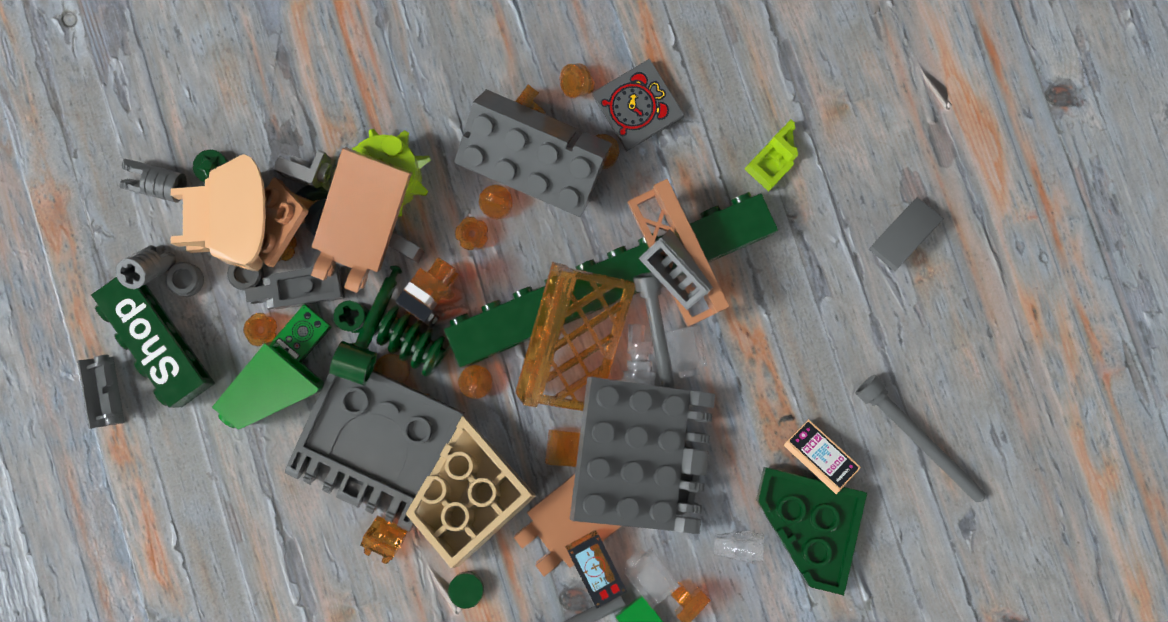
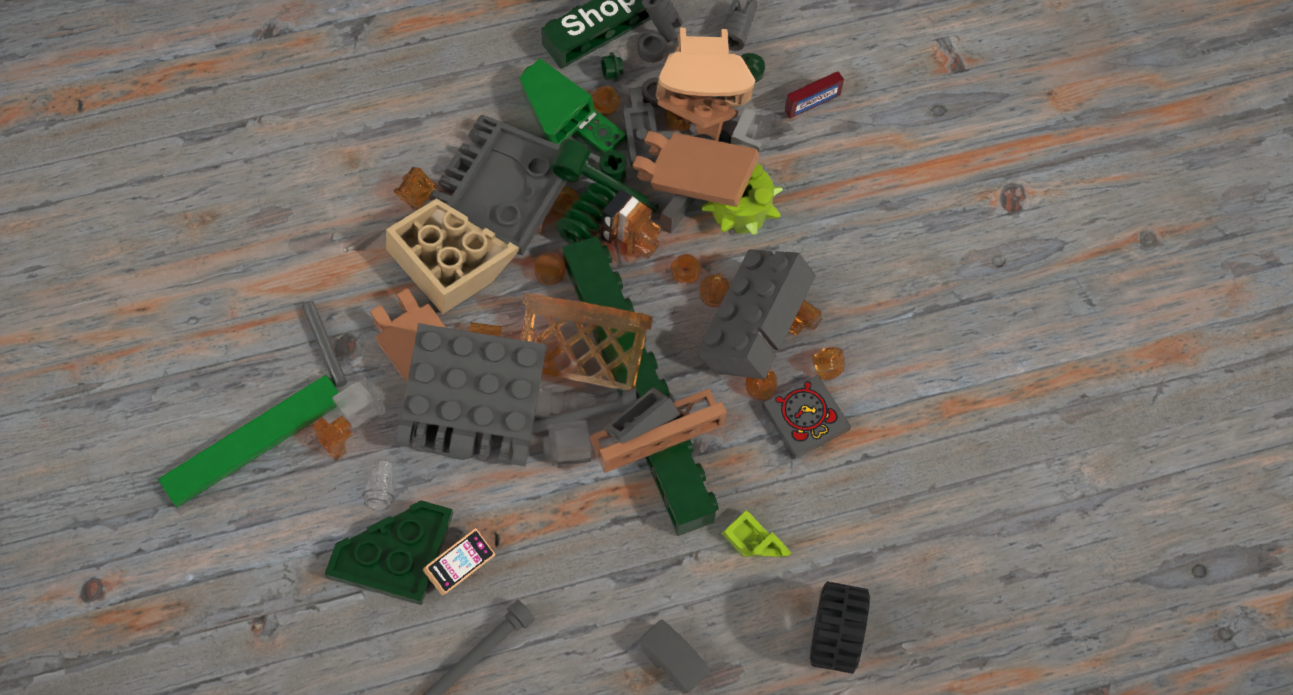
camera: 90 degrees right, 20 degrees down
dark green tile [448,571,484,609] -> none
tile [565,530,627,609] -> none
none -> dark green plate [601,52,624,82]
none -> dark red tile [785,71,844,119]
none -> black tyre [810,581,870,674]

